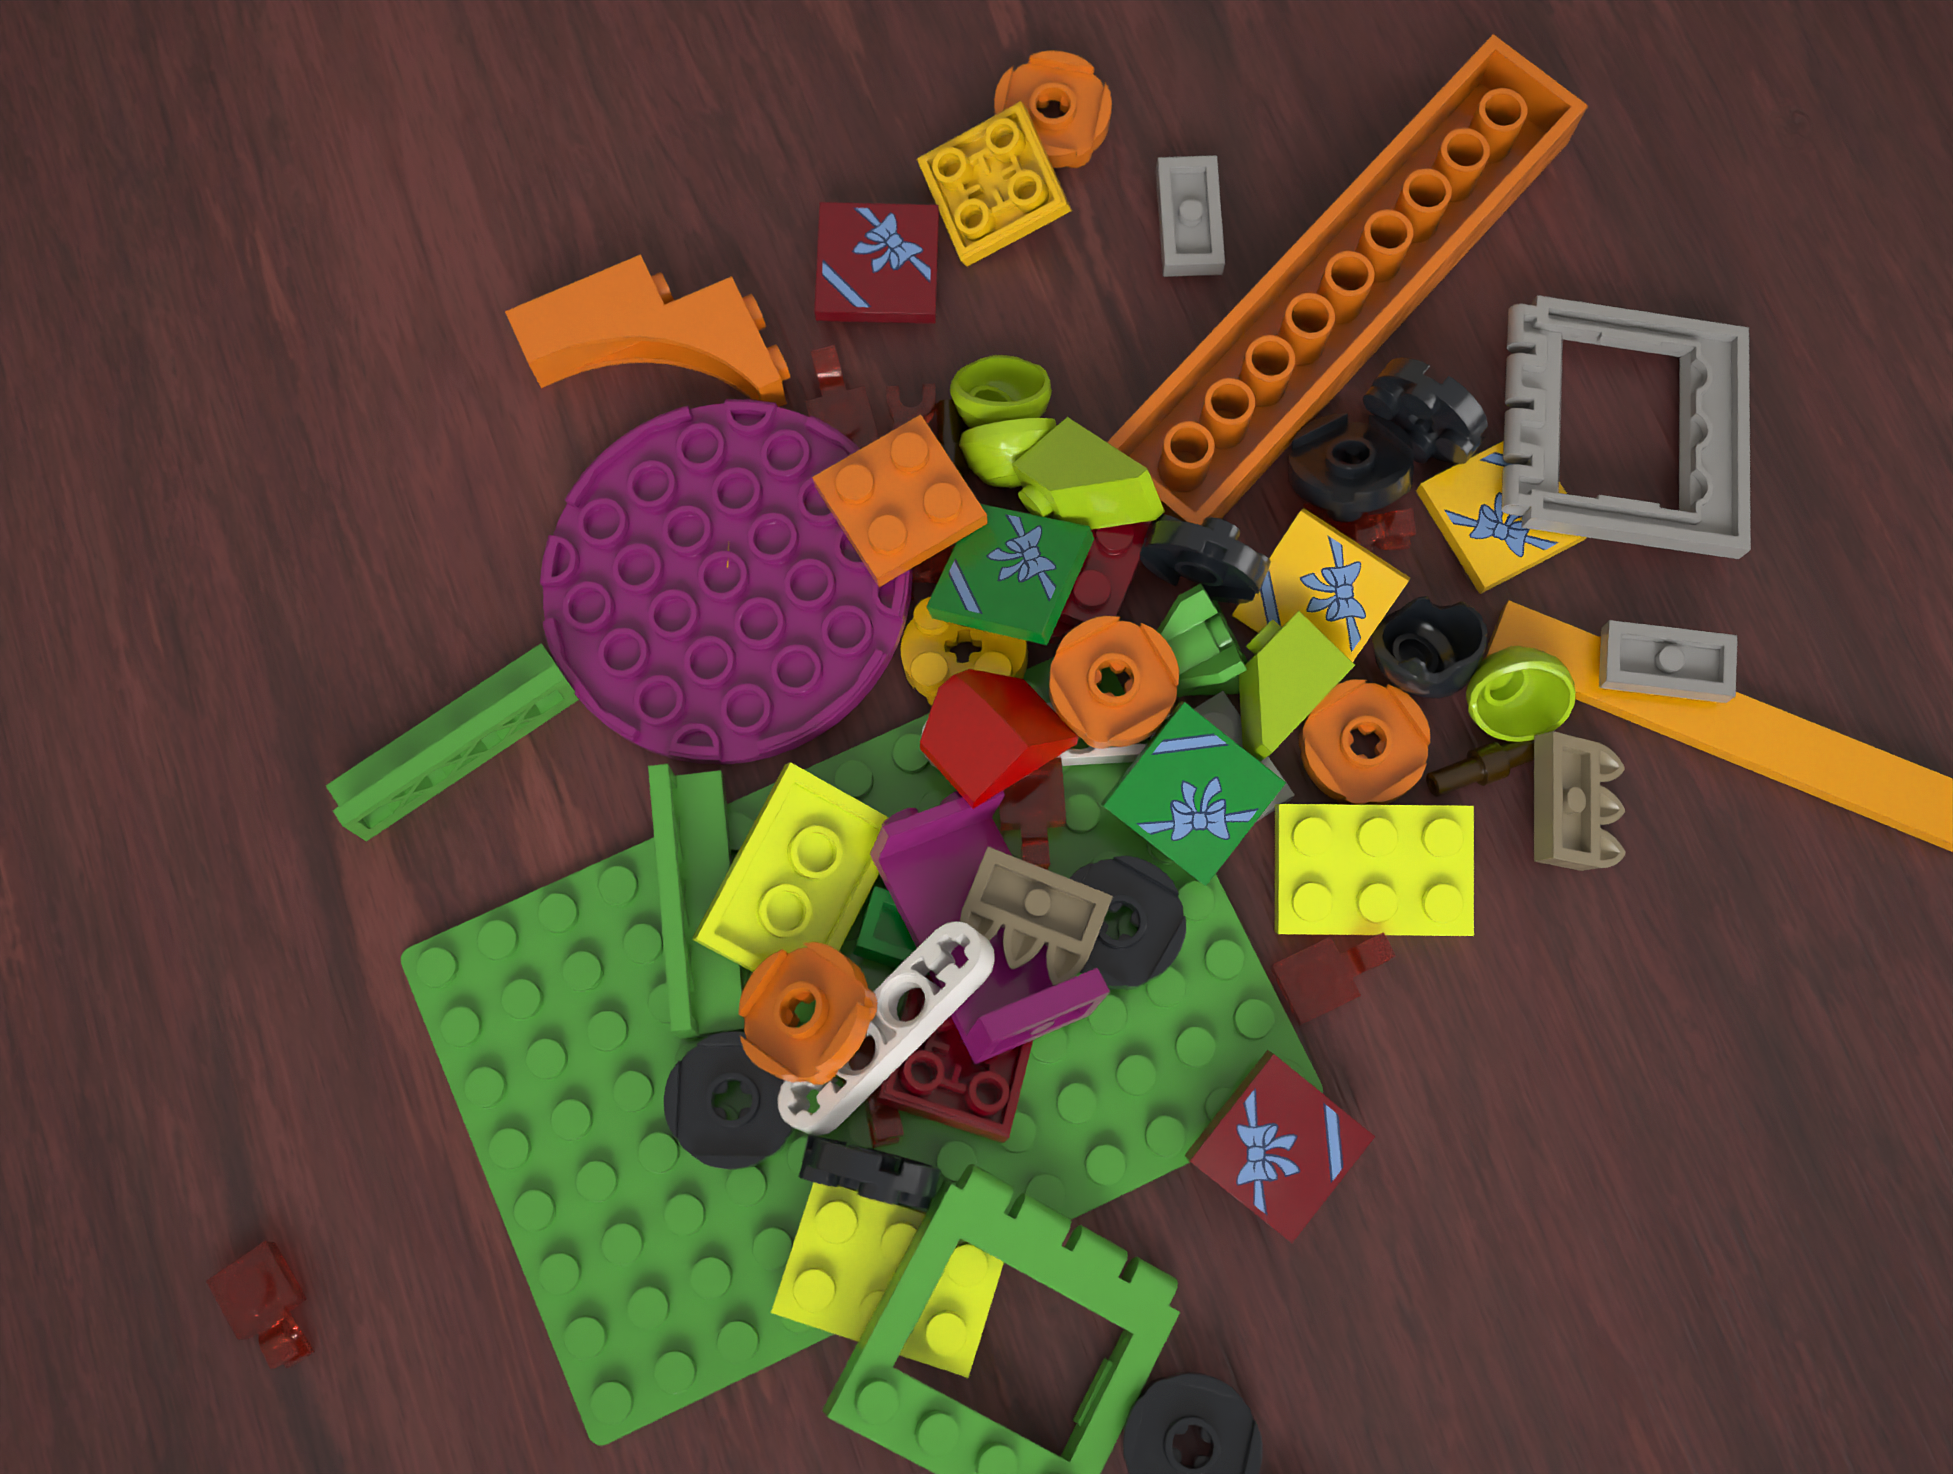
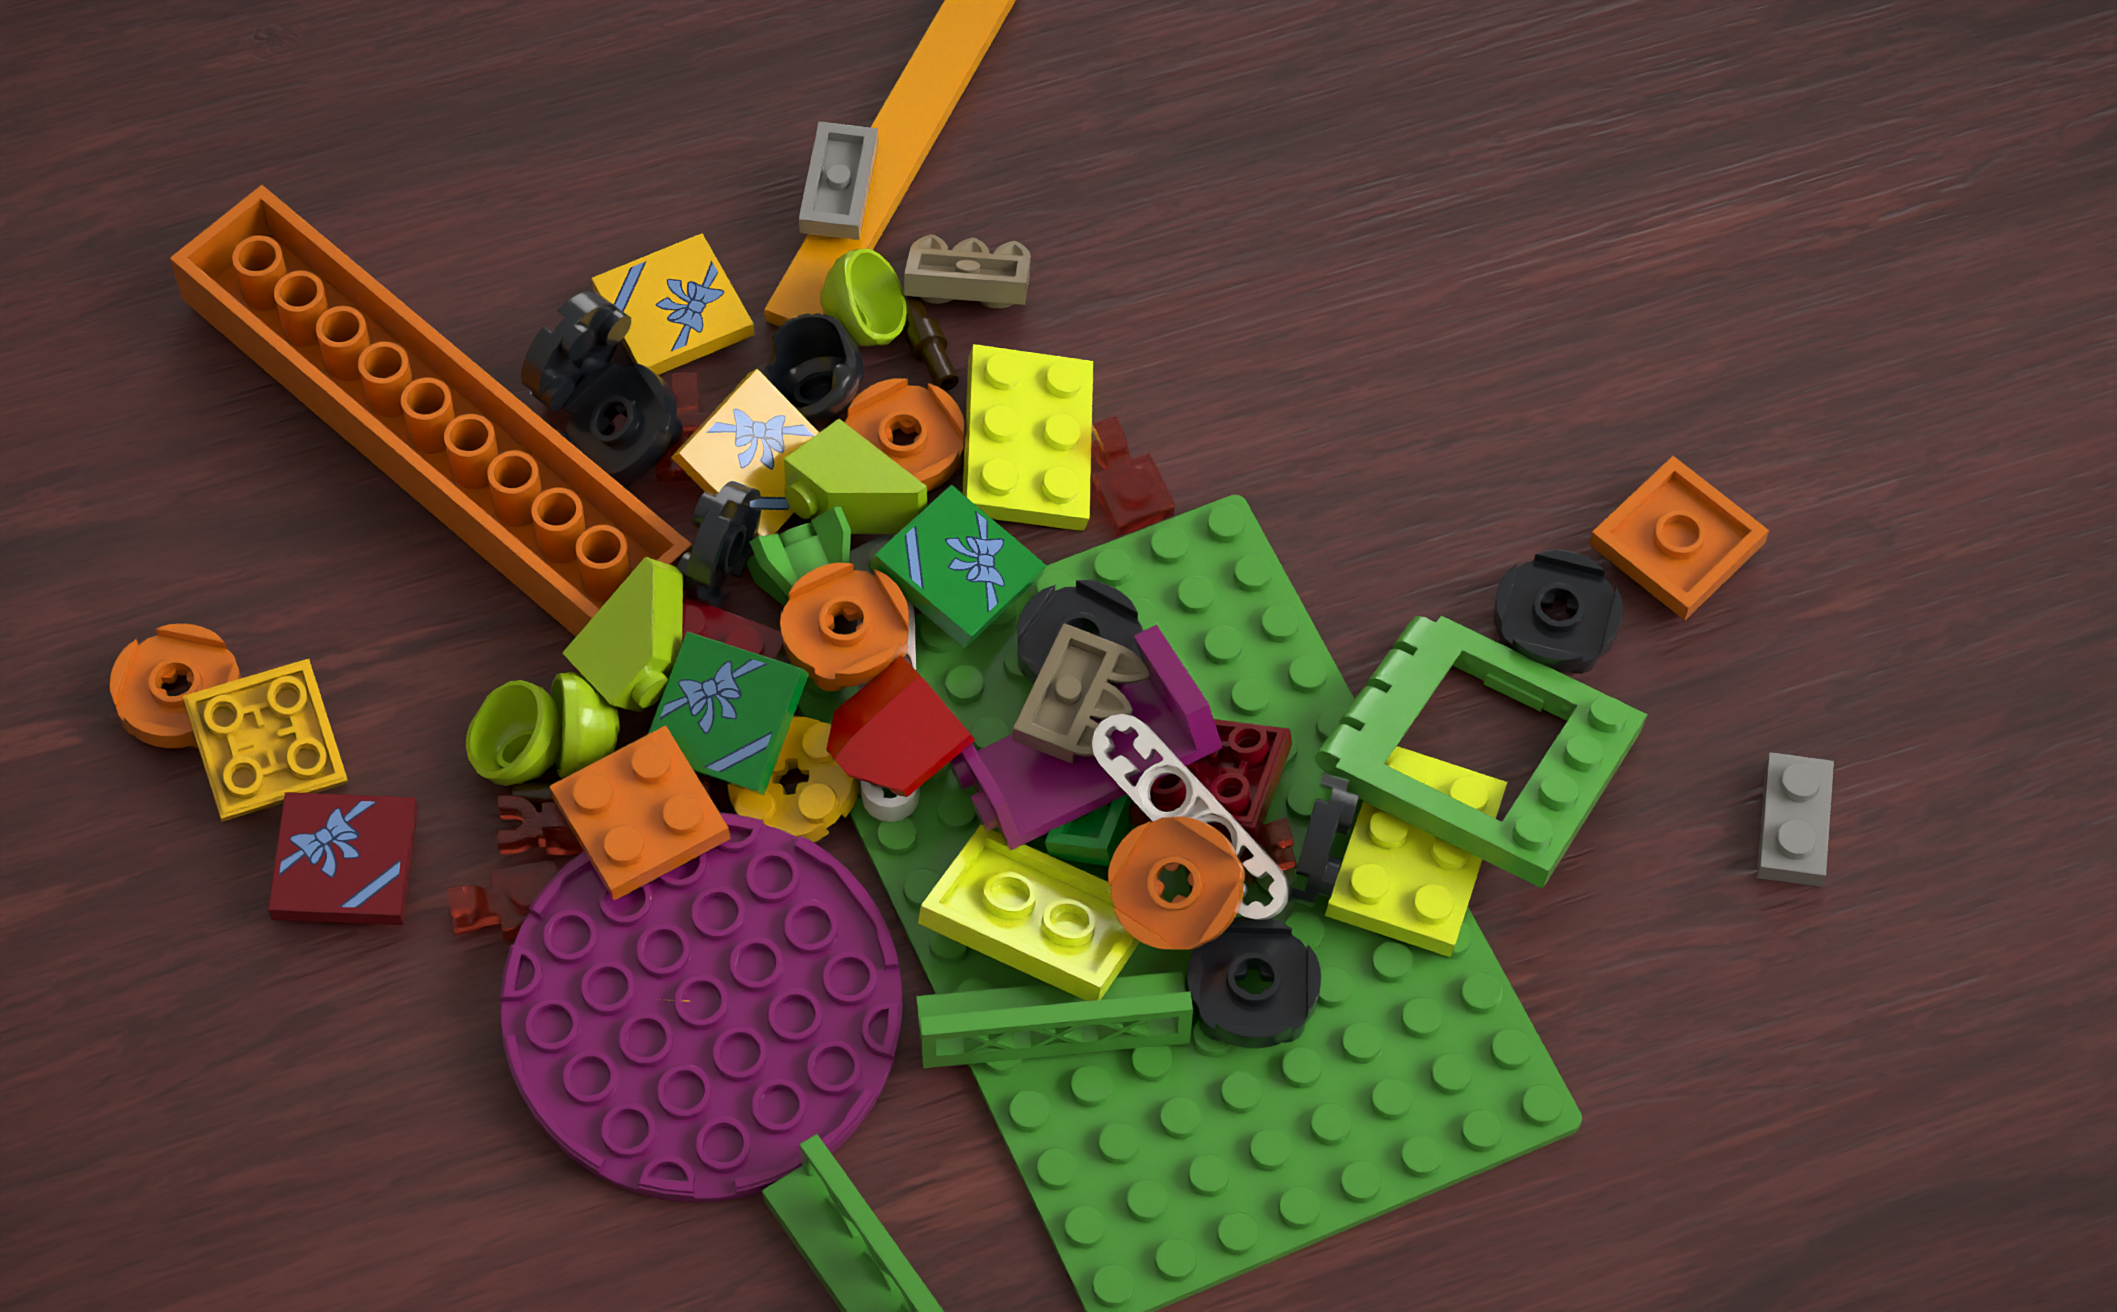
camera: 90 degrees left, 15 degrees down
orange arch [505,254,791,407] -> none
clear red plate [999,757,1066,870] -> none
light grey plate [1156,156,1225,277] -> none
dark red tile [1184,1050,1375,1243] -> none
light grey hinge [1501,295,1751,559] -> none

